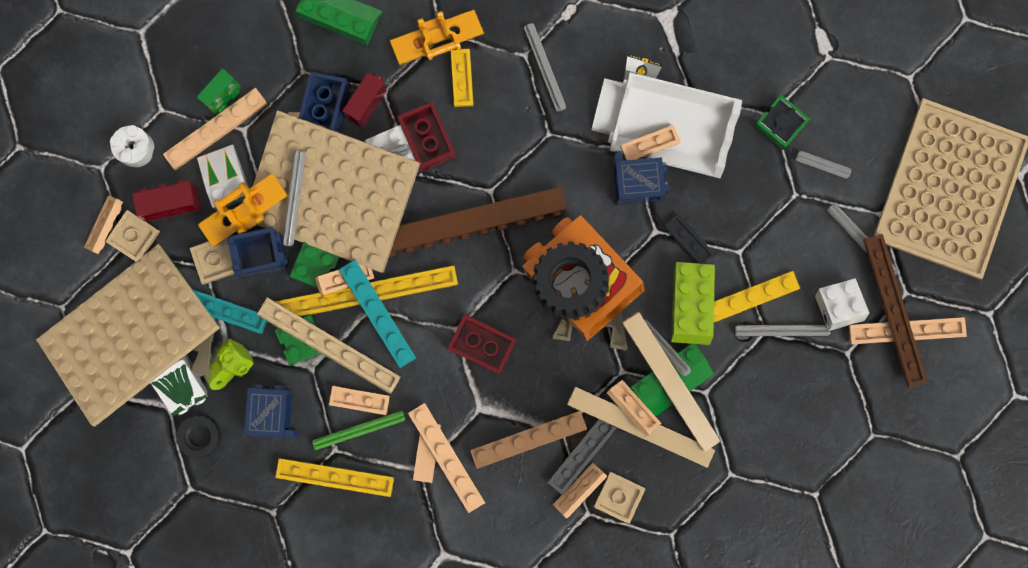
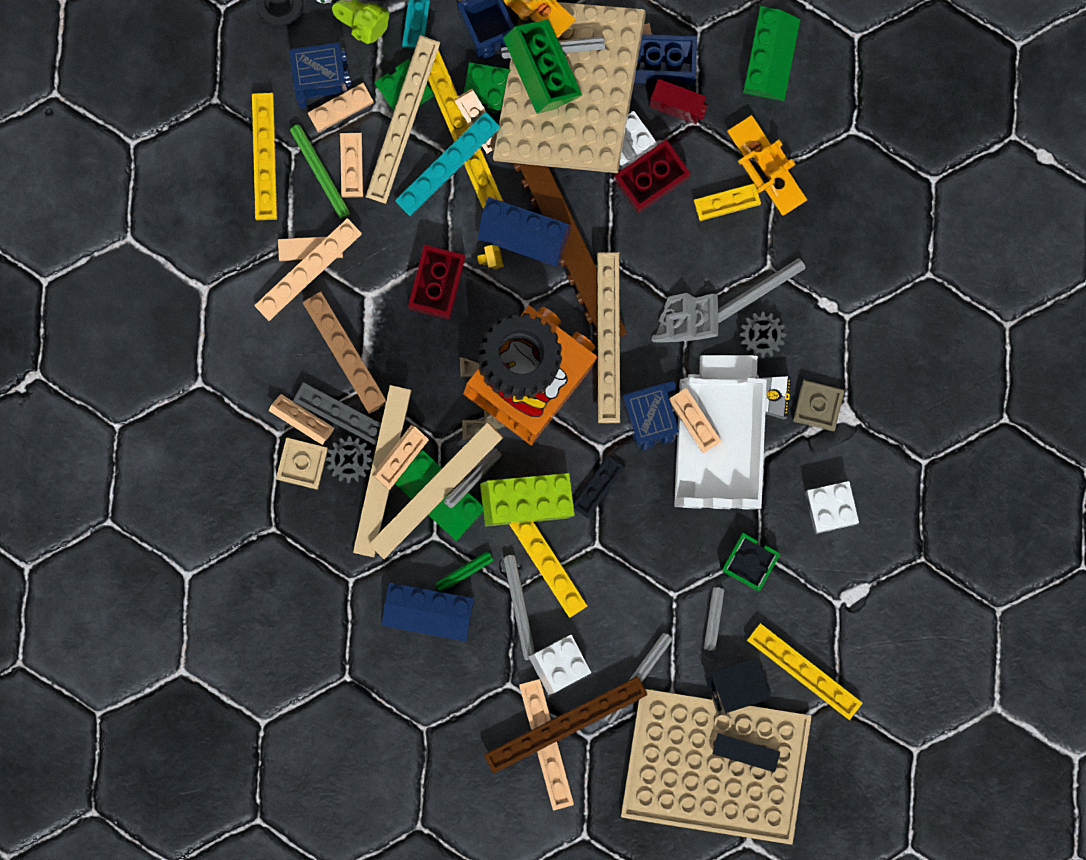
camera: 80 degrees right, 0 degrees up
none -> light nougat plate [308,83,374,133]
none -> dark grey gear [326,436,373,483]
none -> dark blue slope [382,583,474,642]
none -> green axle [435,551,493,592]
none -> yellow tile [477,245,504,269]
none -> dark blue slope [478,197,571,267]
none -> green slope [503,19,582,114]
none -> tan tile [597,252,620,423]
none -> light grey slope [652,293,718,342]
none -> black panel [704,657,771,716]
none -> black tile [712,733,780,773]
none -> dark grey gear [739,312,786,359]
none -> yellow plate [747,623,863,720]
none -> dark tan plate [793,380,845,432]
none -> white brick [805,481,859,534]

